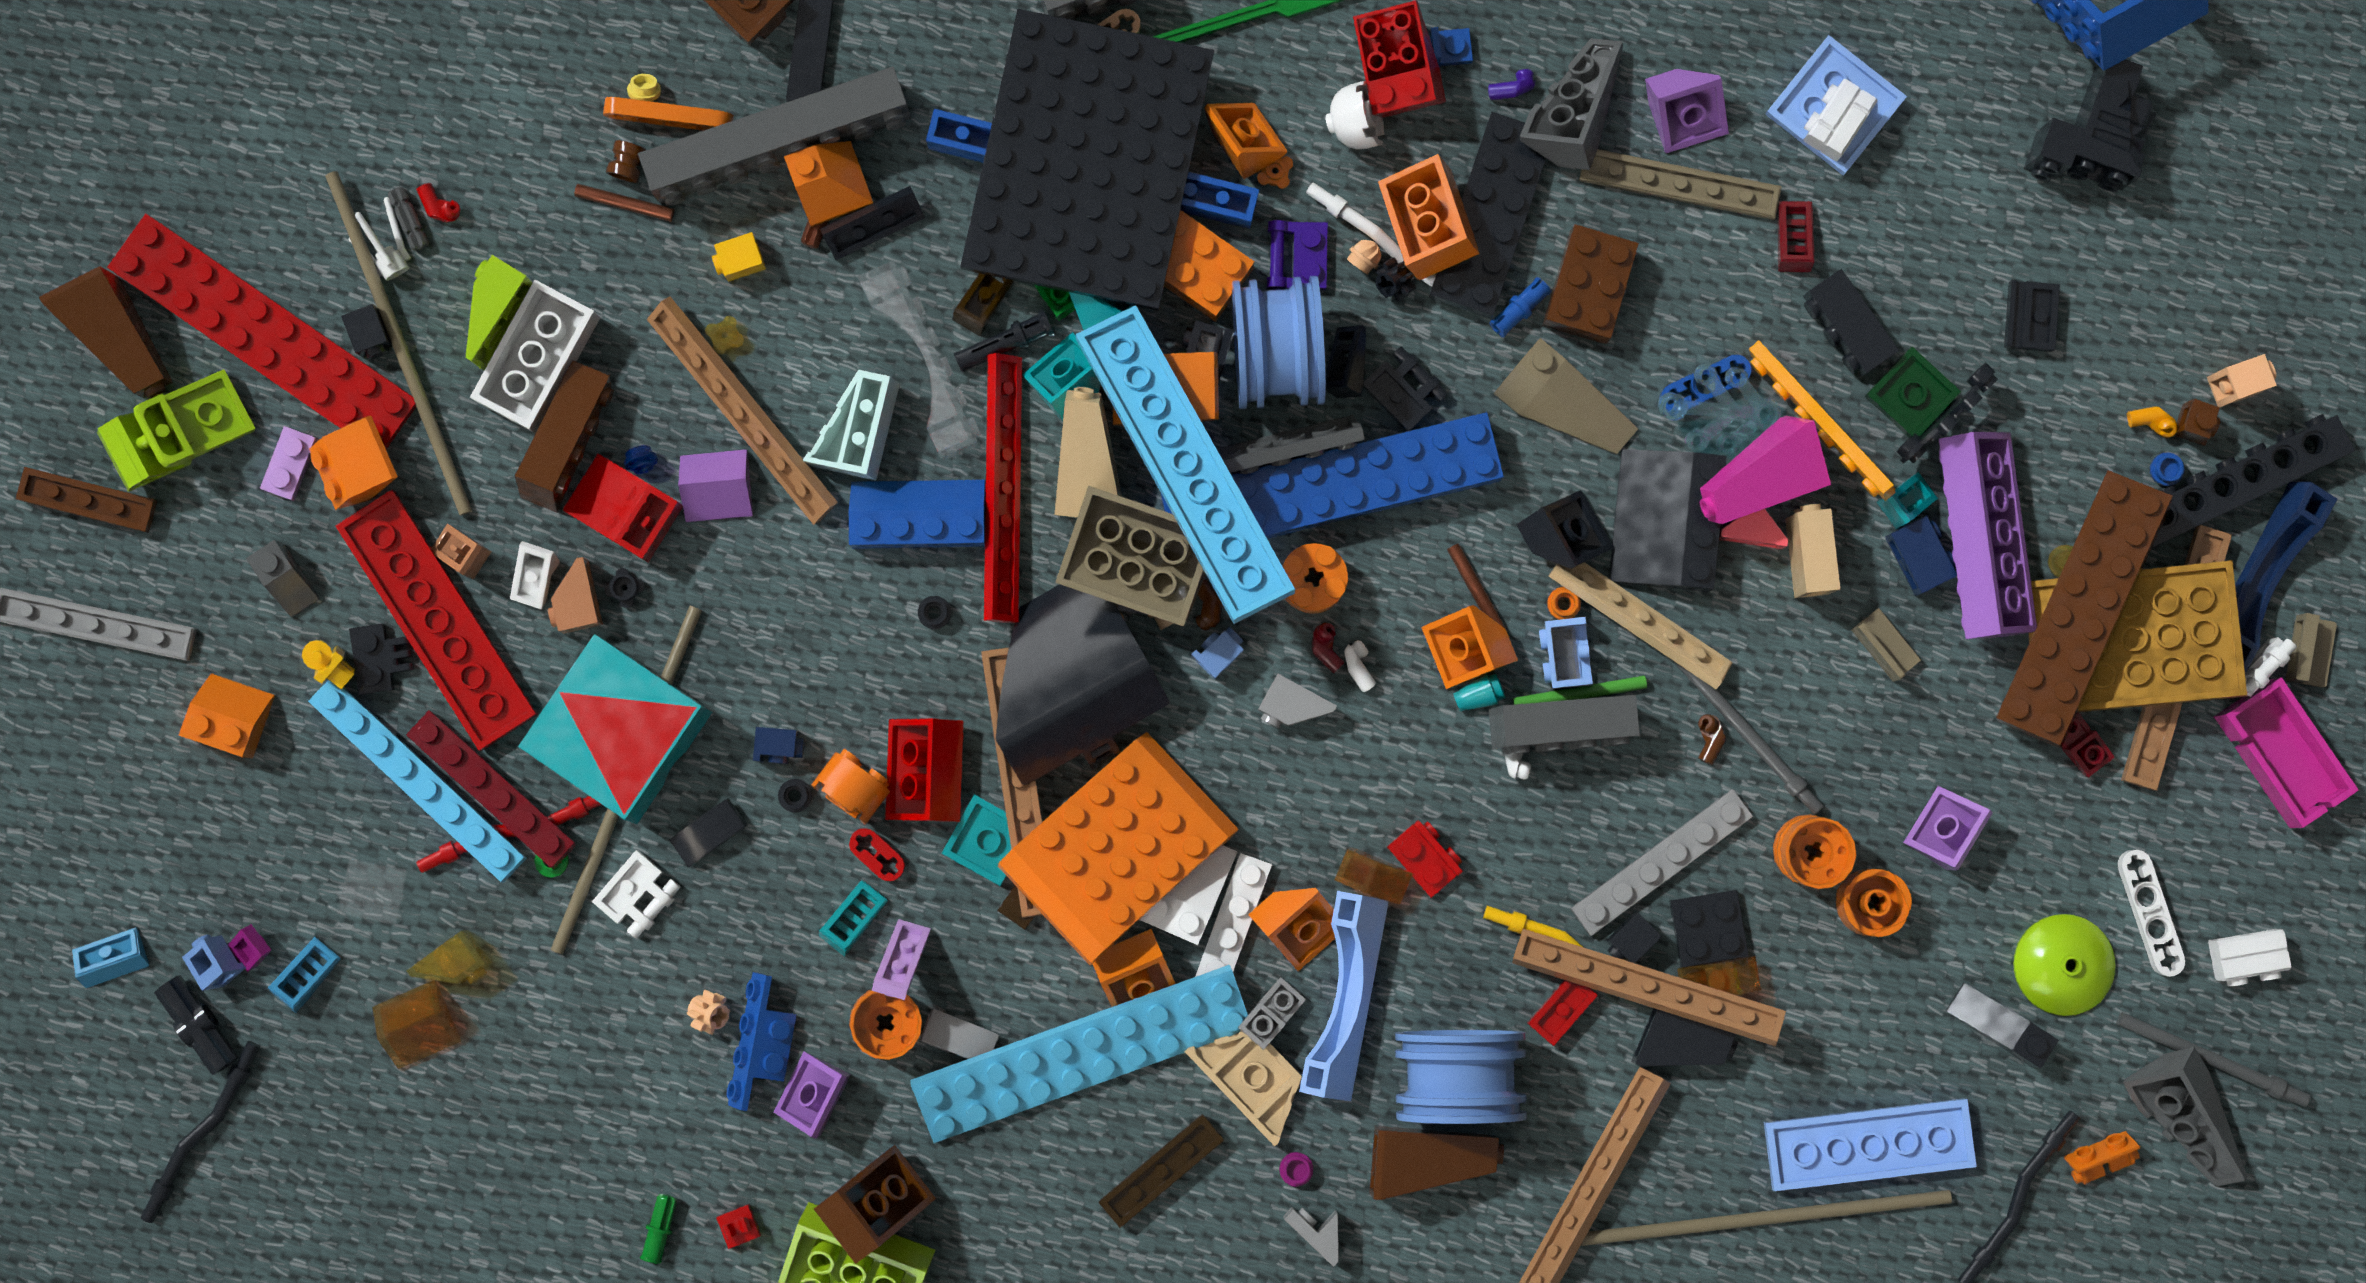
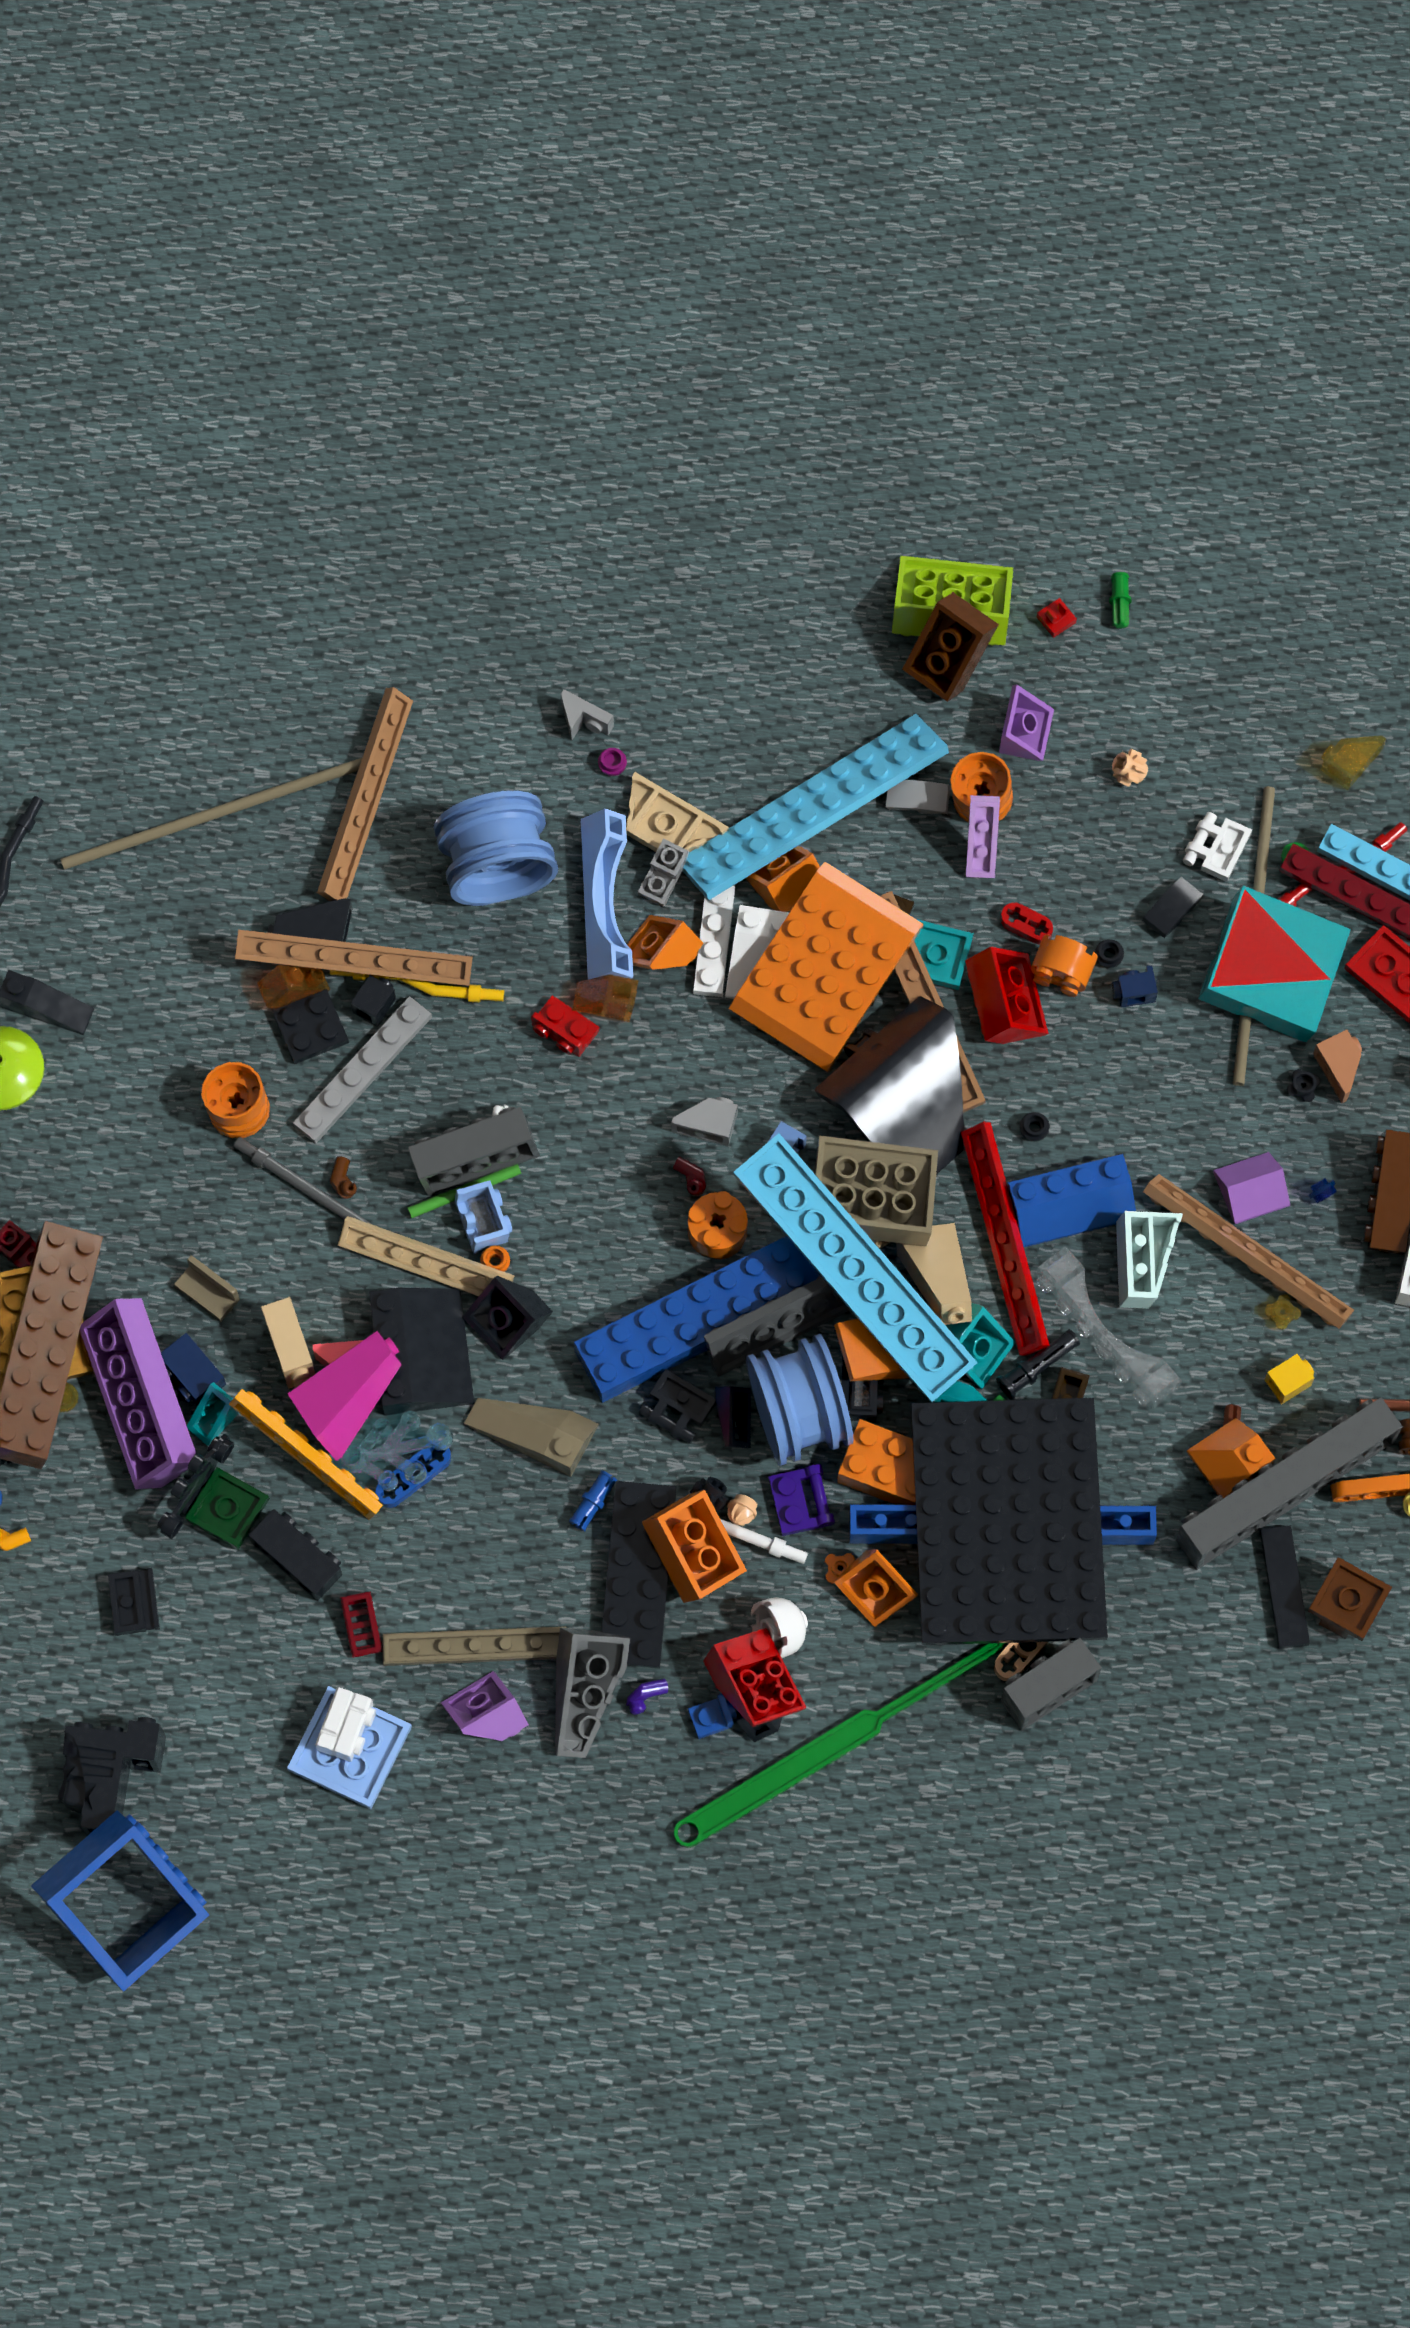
camera: 170 degrees right, 15 degrees down
clear orange slope [372,979,462,1069] -> none
white slope [510,541,560,609] -> none
red slope [563,454,683,563] -> none
blue bracket [727,972,796,1111] -> none
teal slope [819,880,888,956] -> none
black plate [820,186,925,261] -> none
dark brown plate [1098,1113,1224,1228] -> none
white arm [1344,640,1376,692] -> none
reddish brown slope [1369,1125,1504,1200] -> none
orange slope [1421,605,1518,689] -> none
copper bar [1447,543,1507,631] -> none
teal cone [1453,673,1506,712] -> none
red plate [1527,980,1598,1046] -> none
reddish brown brick [1542,224,1639,344] -> none
light blue plate [1764,1098,1977,1191] -> none
orange brick [1836,869,1912,937] -> none
medium lavender slope [1903,786,1993,870] -> none

